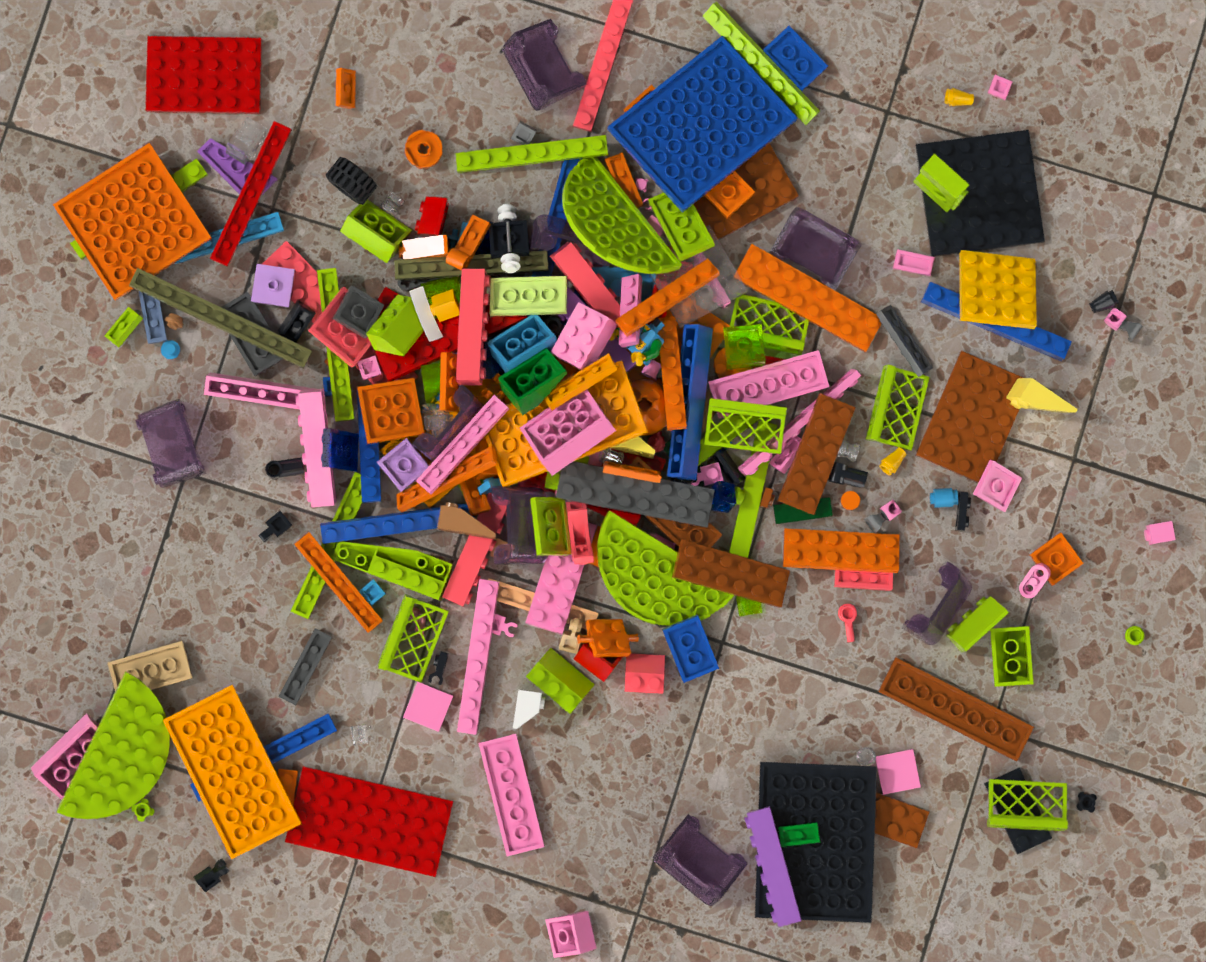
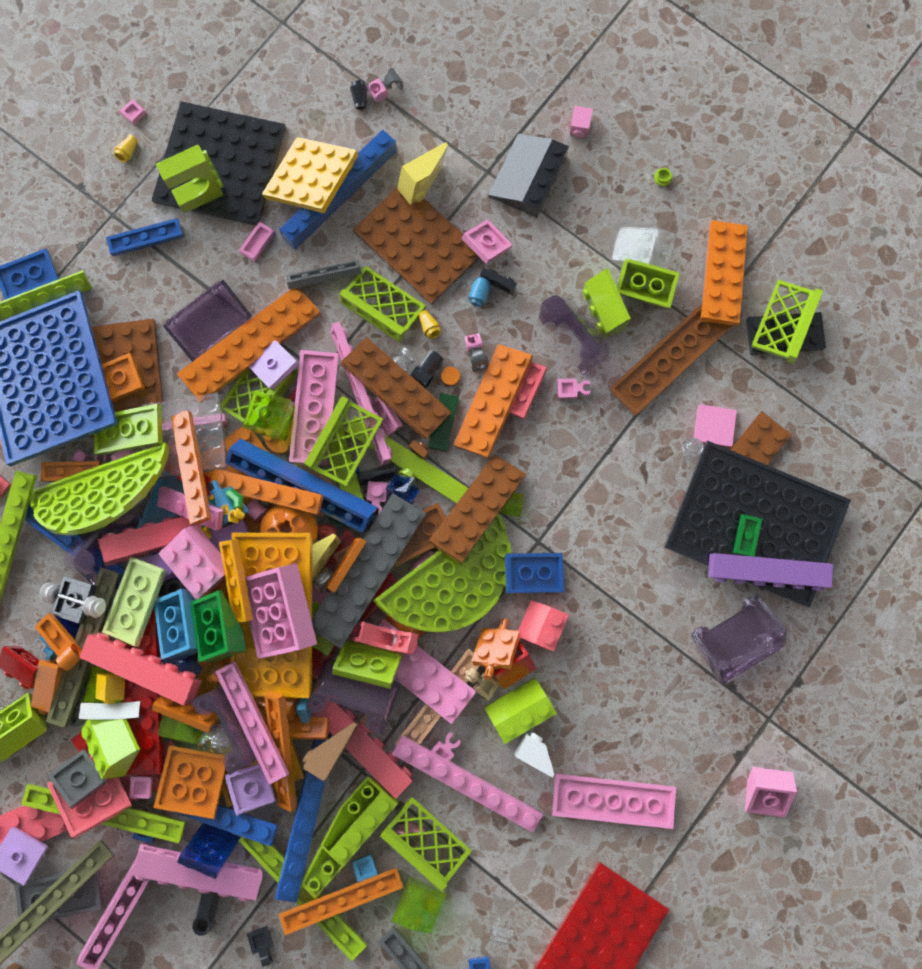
camera: 70 degrees left, 5 degrees down
black slope [278,300,316,343] -> none
bright pink tile [403,682,453,732] -> none
black plate [428,651,449,685] -> none
coral plate [838,603,857,642] -> none
bright pink plate [1019,563,1050,598] -> none
orange plate [1029,532,1084,586] -> none
black plate [1076,792,1097,813] -> none
none -> blue plate [106,218,184,257]
none -> plate [249,340,299,390]
none -> clear neon green slope [391,876,446,933]
none -> slope [488,134,569,218]
none -> bright pink plate [557,379,591,399]
none -> clear slope [610,227,677,269]
none -> orange plate [700,220,748,326]

